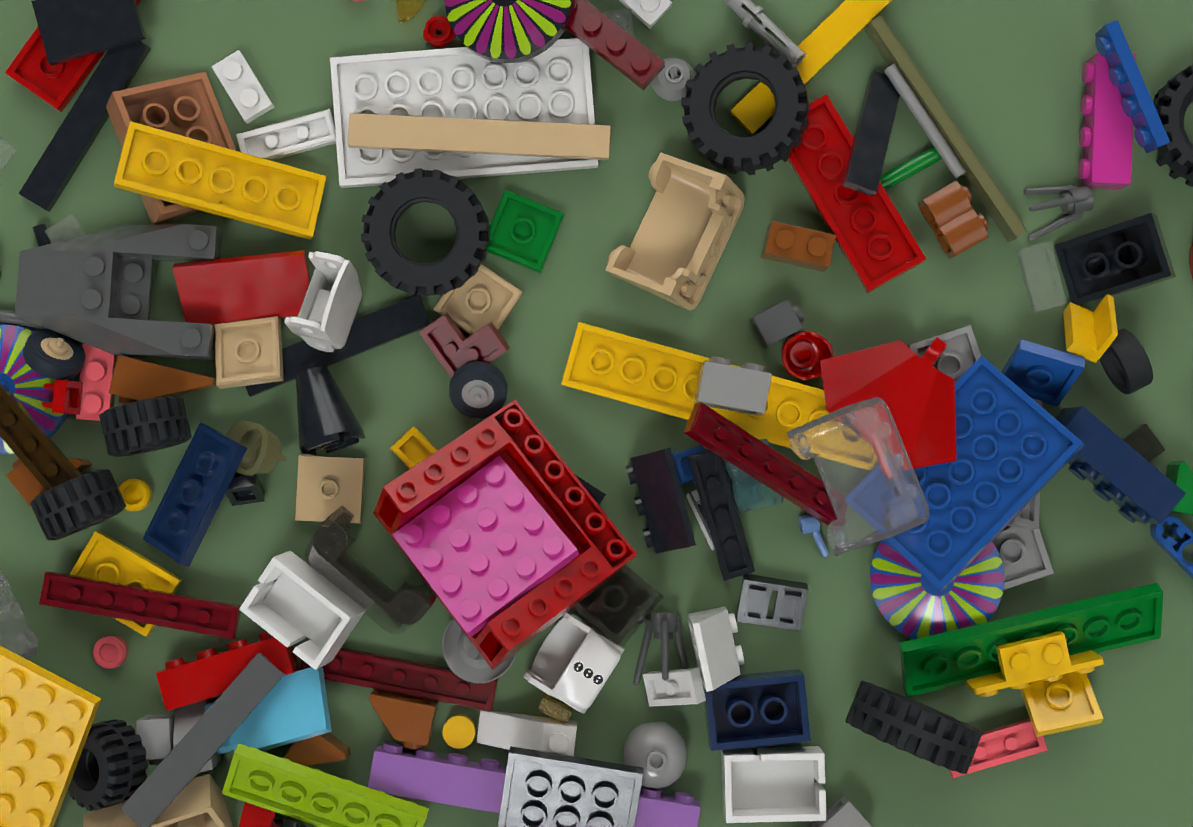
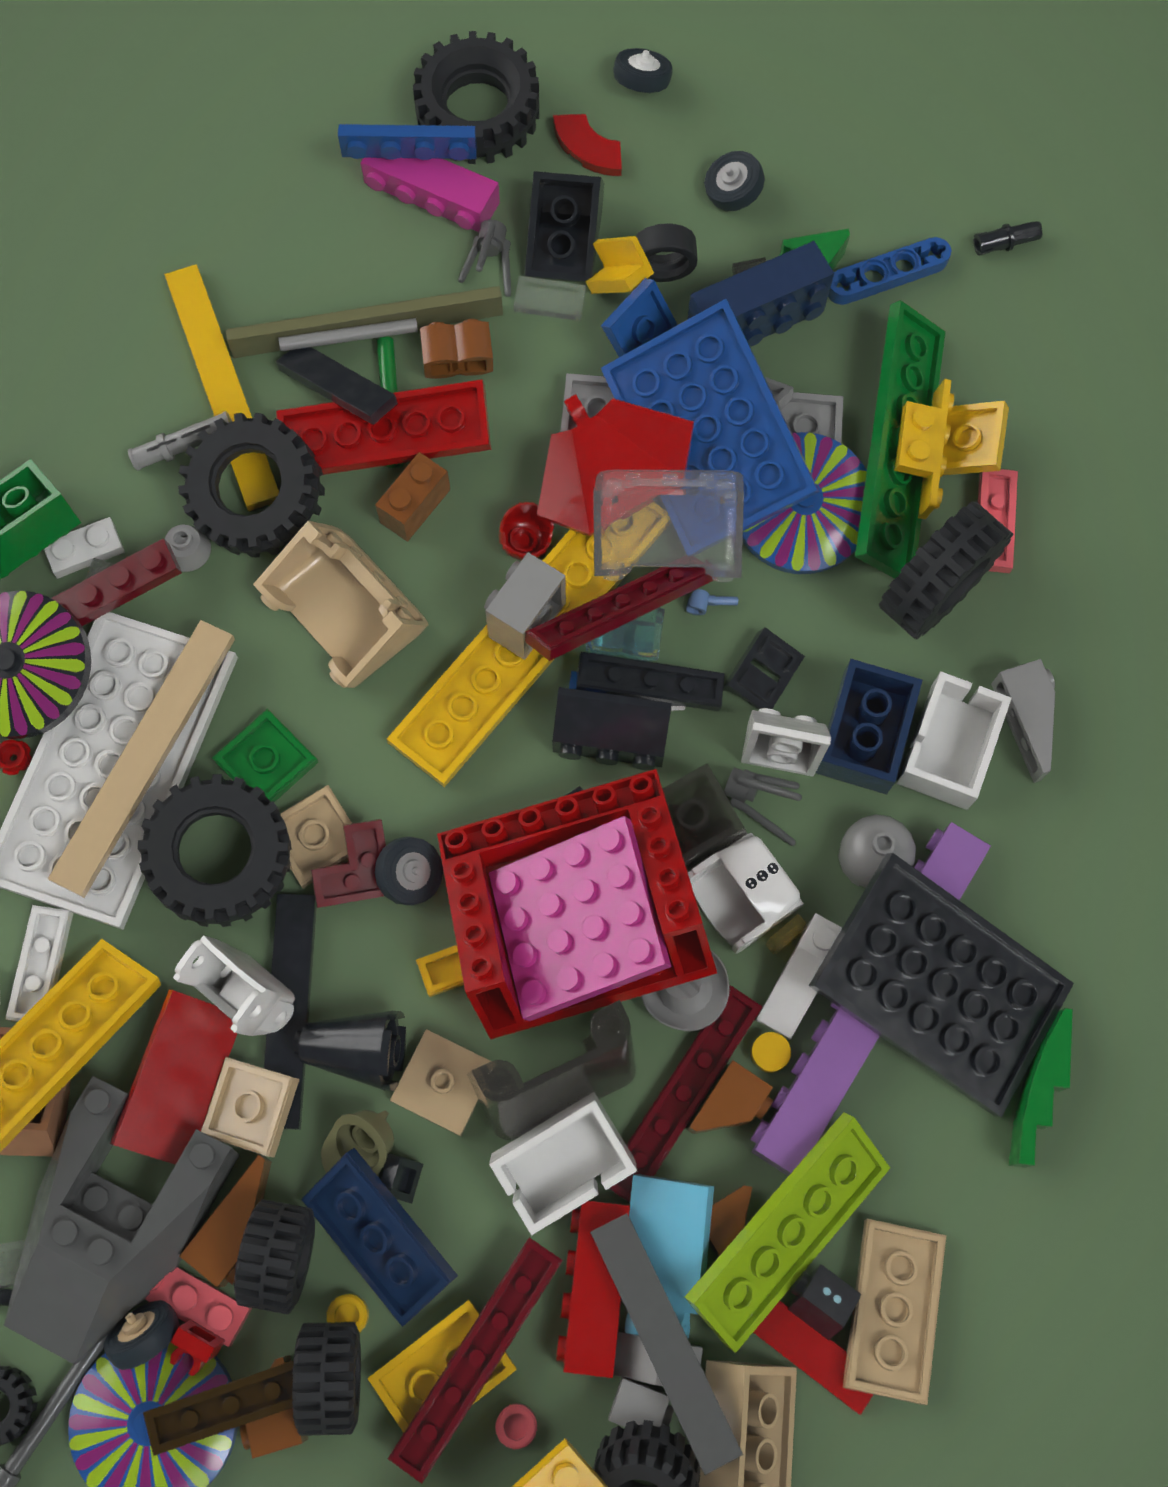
camera: 70 degrees left, 15 degrees down
white plate [643,668,706,707] -> none
dark grey brick [750,299,804,348] -> none

